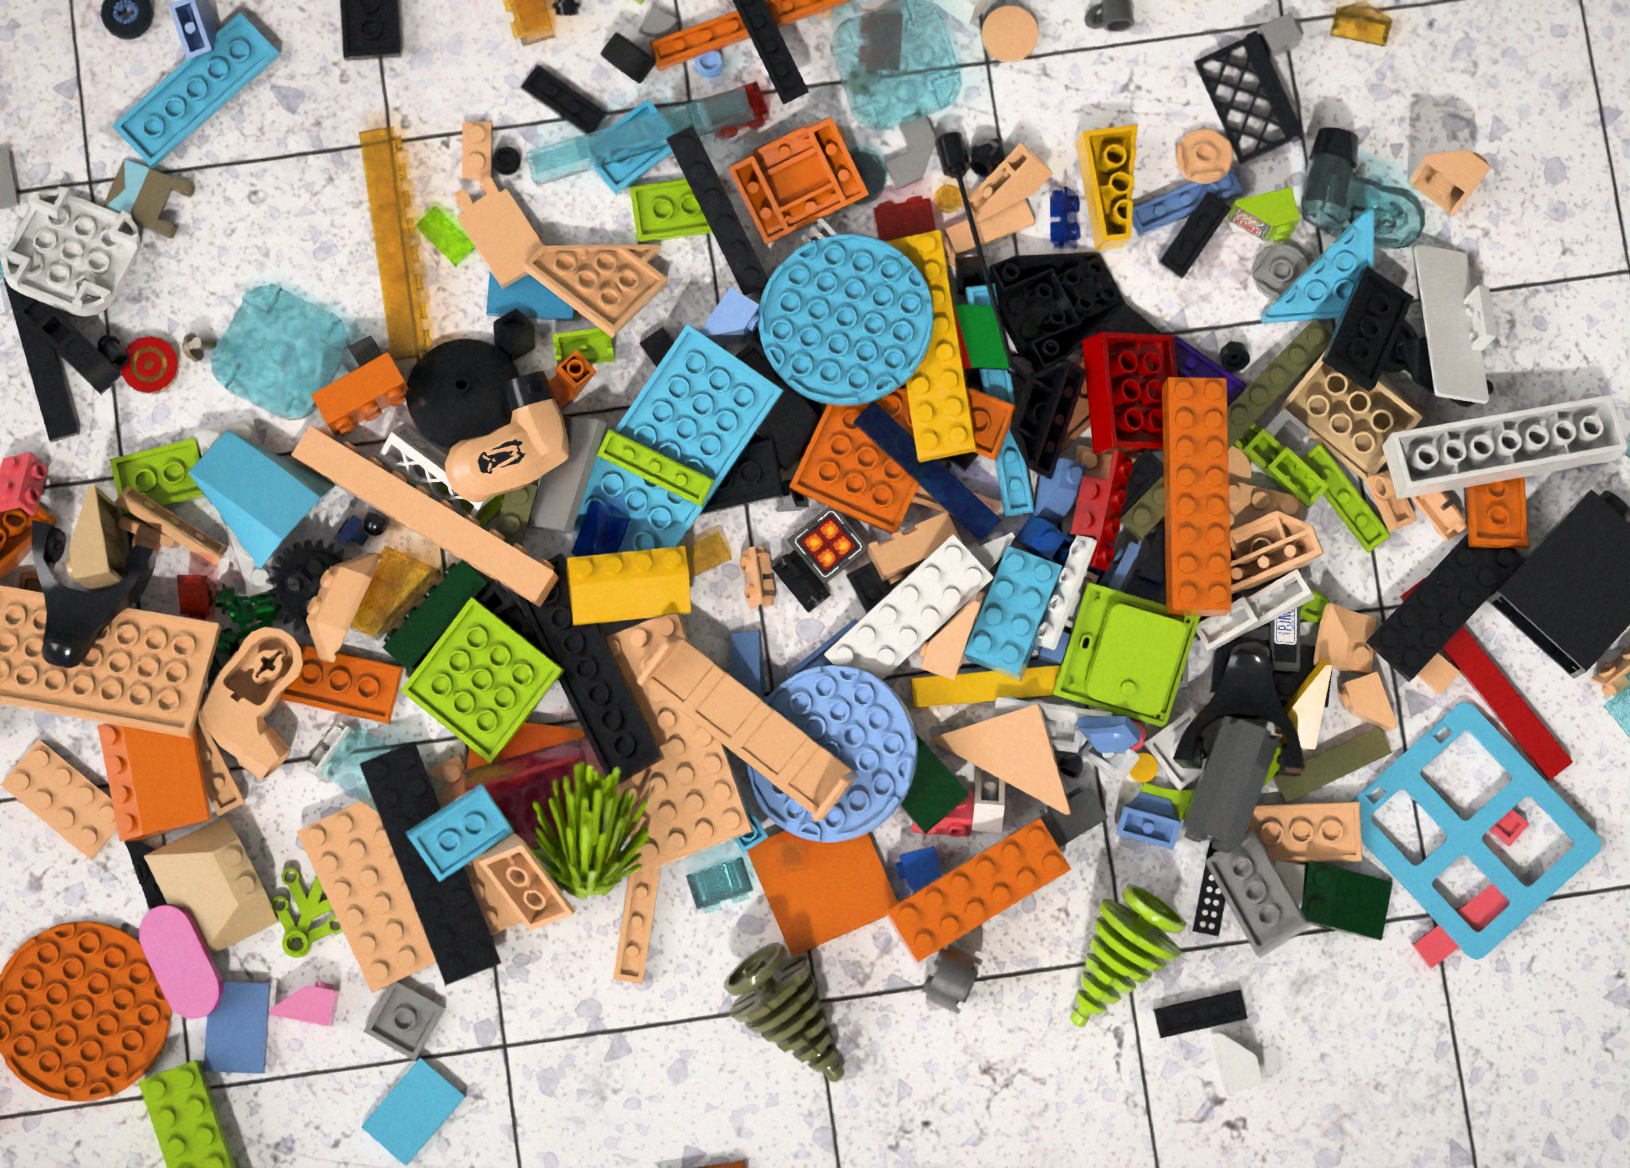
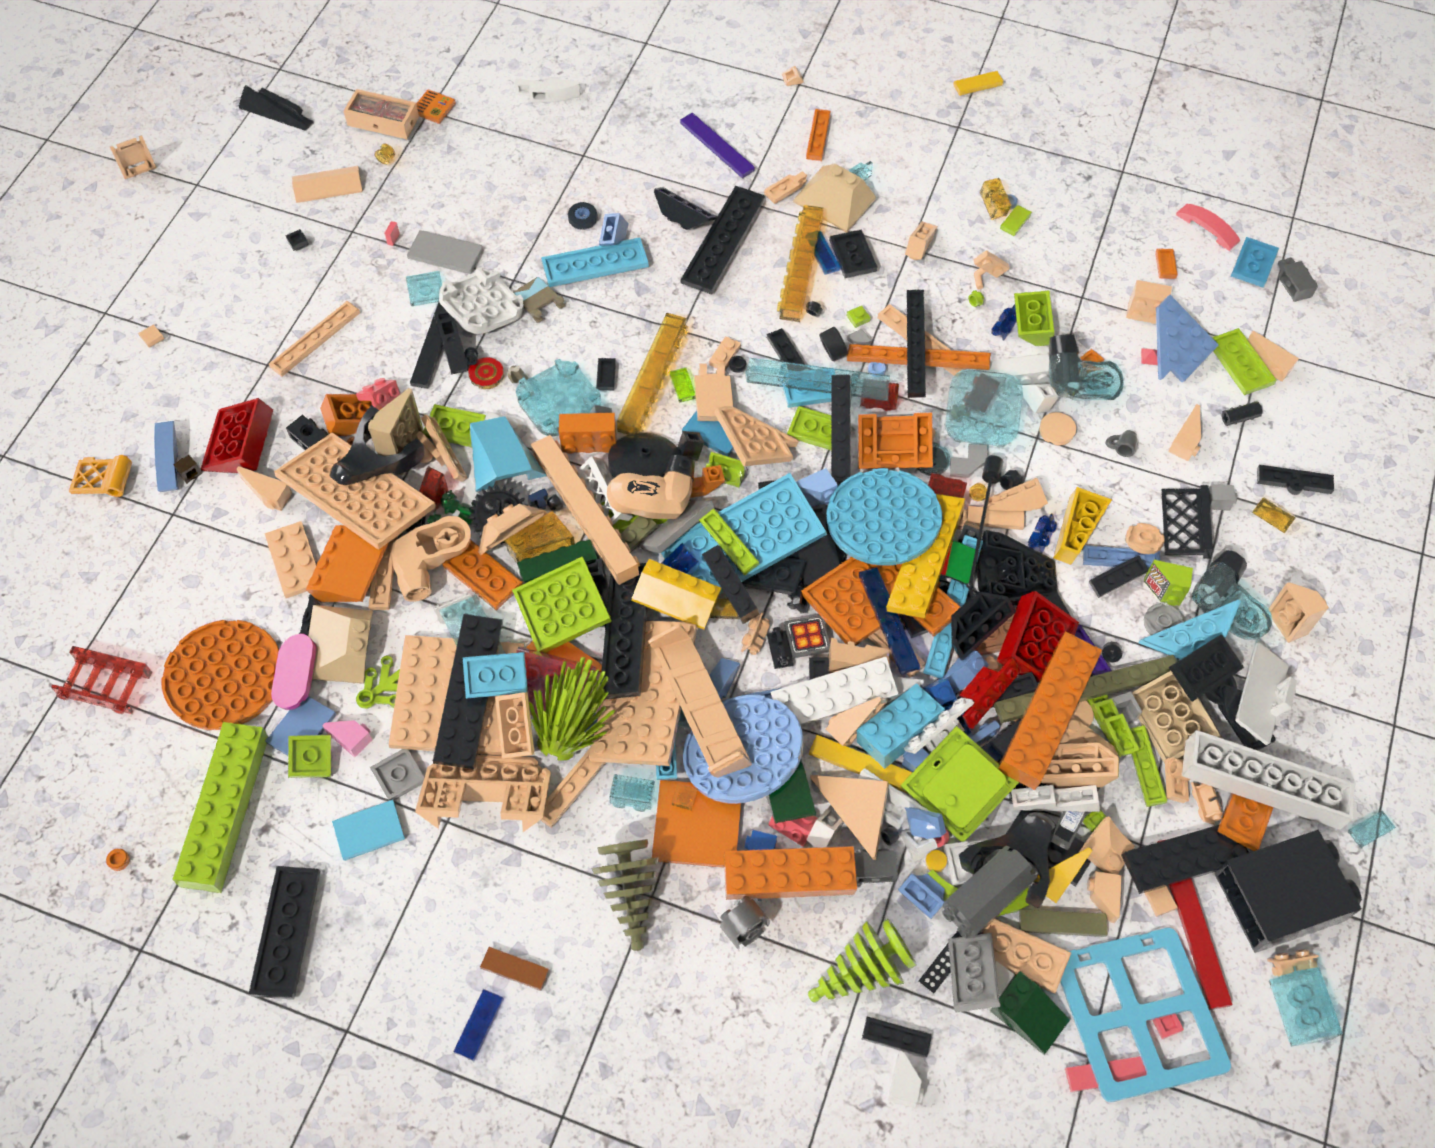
camera: 30 degrees right, 20 degrees down
none -> lime plate [288,735,331,778]
none -> light nougat slope [415,755,551,832]
none -> black tile [596,358,616,391]
none -> black brick [702,545,760,624]

